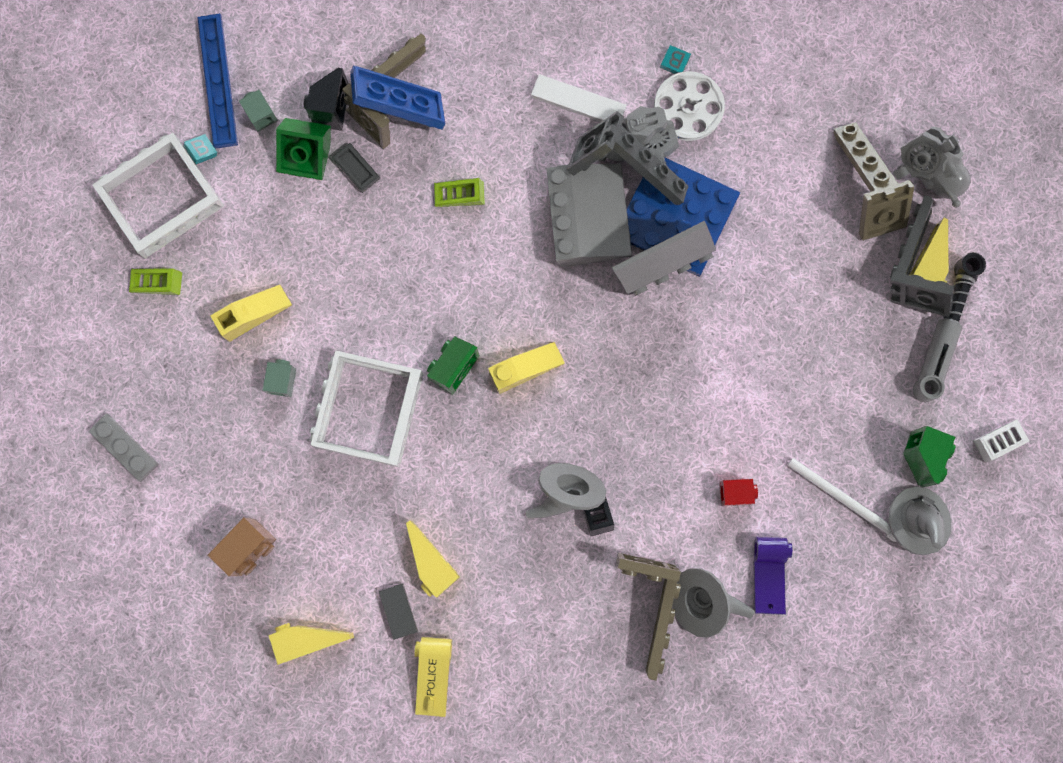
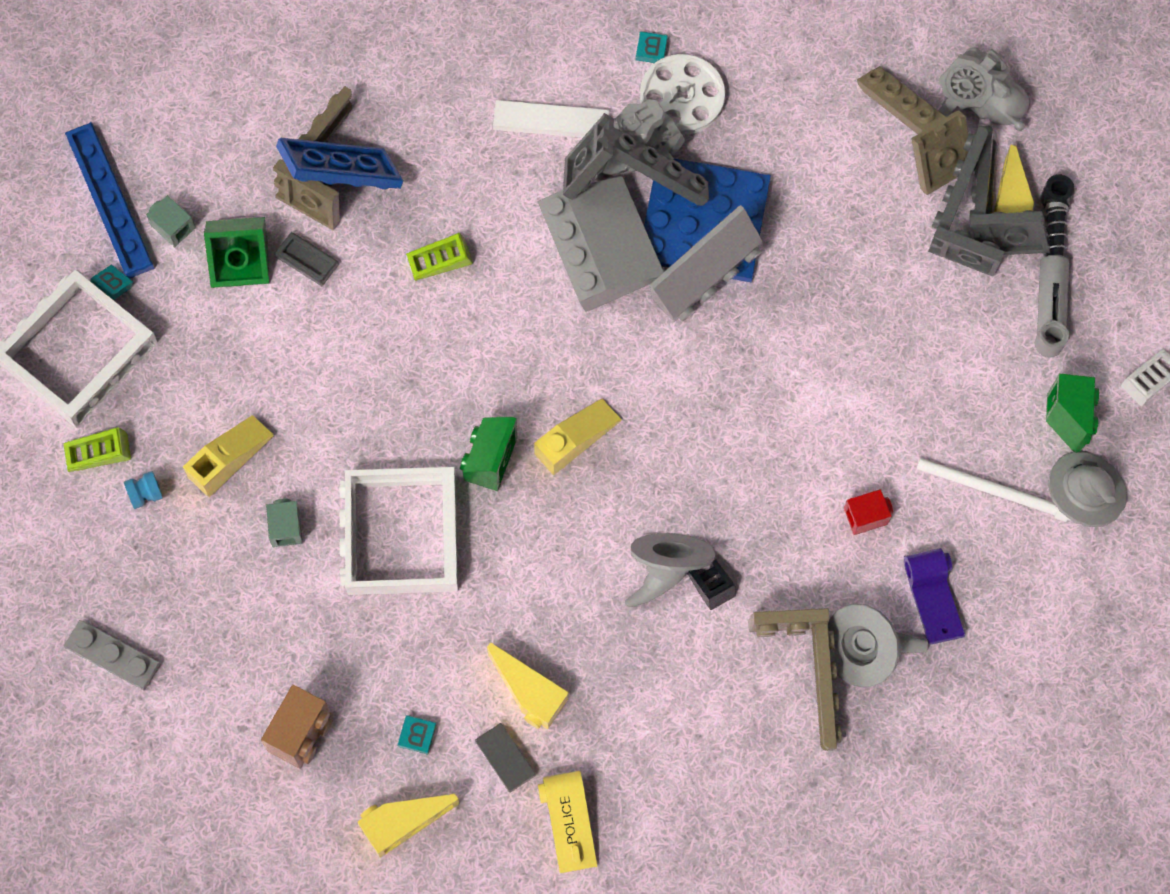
camera: 20 degrees left, 10 degrees down
black slope [303,68,349,131] -> none
none -> dark azure wheel [124,471,163,509]
none -> teal tile [397,715,436,755]
none -> dark grey bracket [928,126,1005,277]

